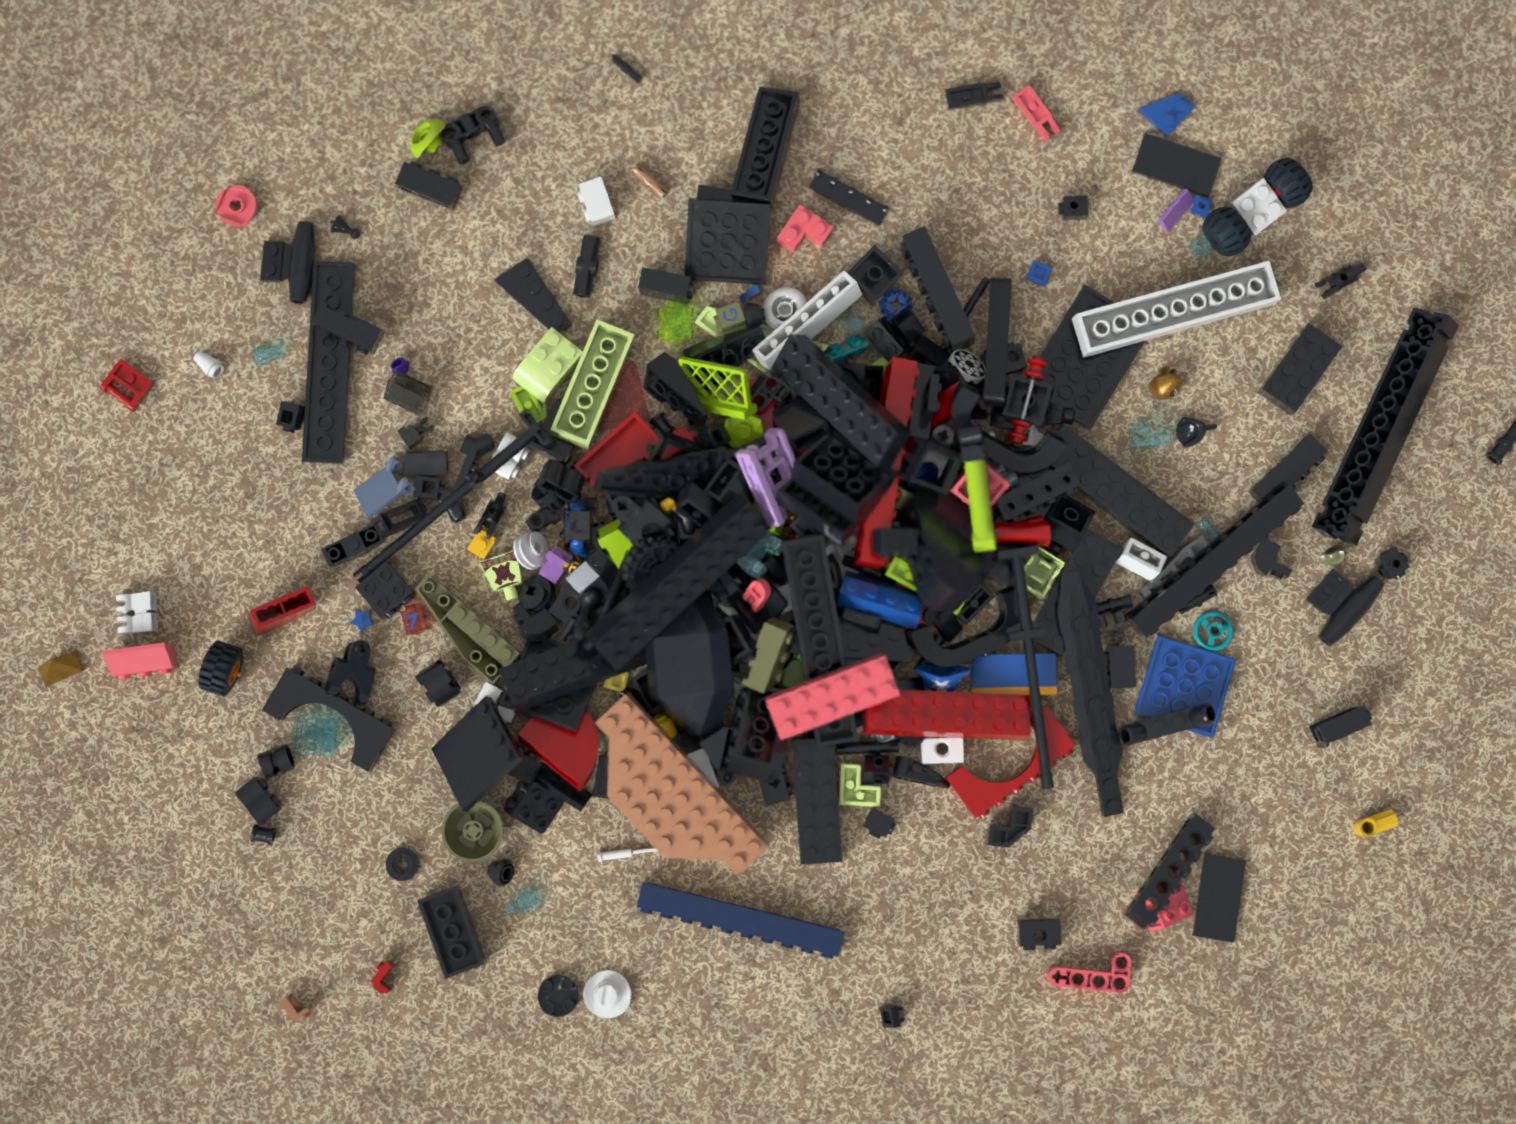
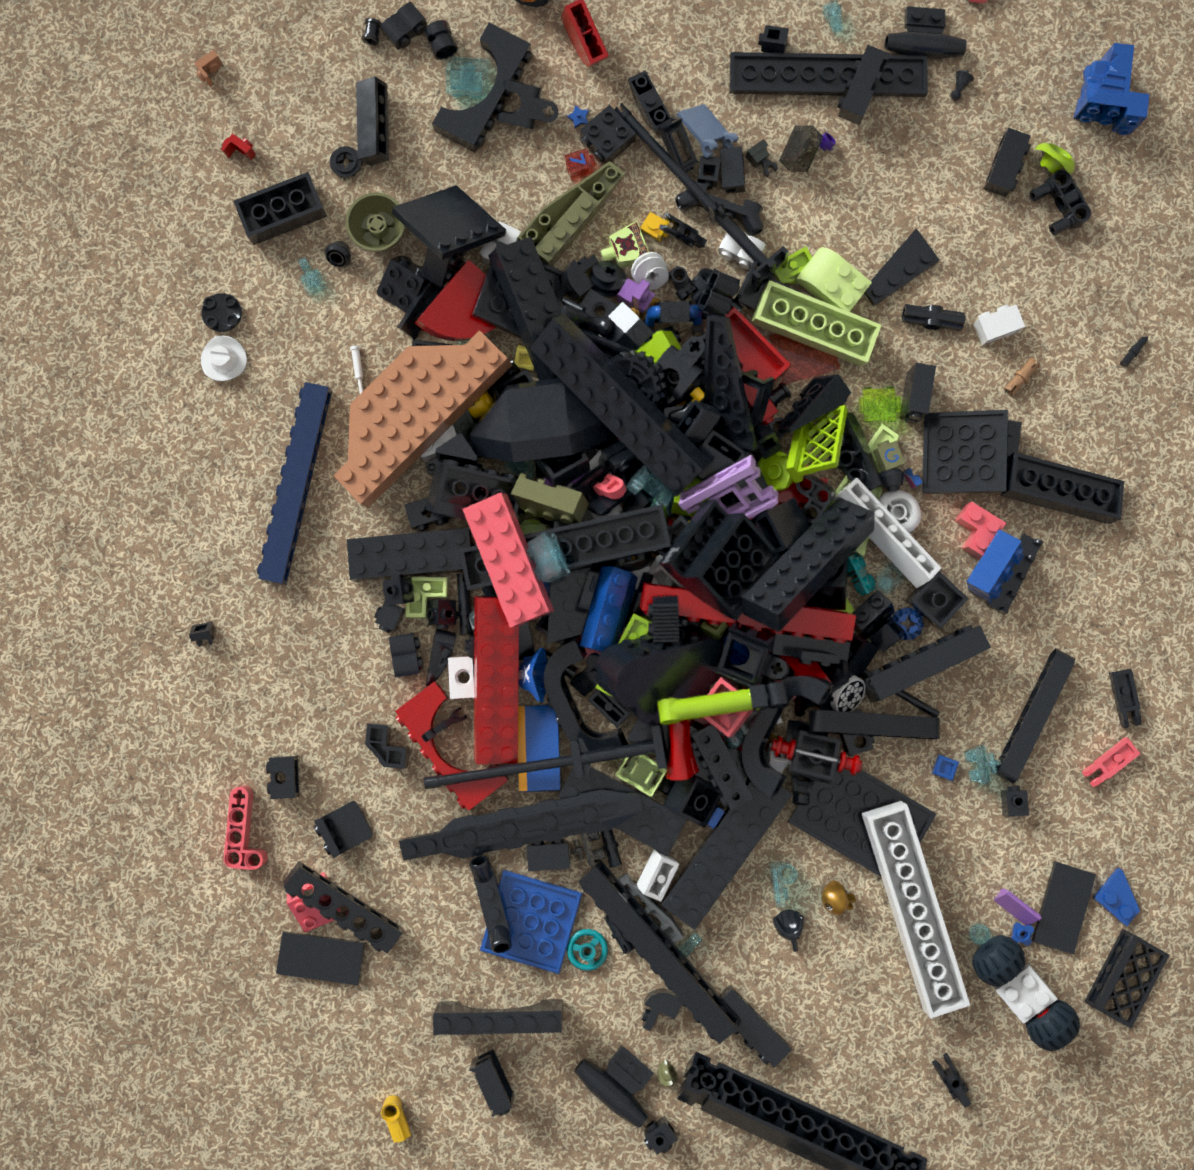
camera: 85 degrees right, 0 degrees up
black brick [415,659,462,707] -> none
black brick [1257,323,1342,416] -> none
none -> black bracket [314,801,373,858]
none -> black brick [356,76,389,166]
none -> black brick [383,574,414,605]
none -> black brick [389,633,424,677]
none -> black piece [421,707,467,742]
none -> black arch [433,999,563,1035]
none -> clear light blue slope [527,532,570,583]
none -> blue tile [707,806,725,829]
none -> clear light blue hips [965,744,1002,784]
none -> blue piece [966,529,1024,603]
none -> black beam [994,648,1075,783]
none -> blue brick [1073,43,1149,135]
none -> black fence [1084,929,1169,1029]

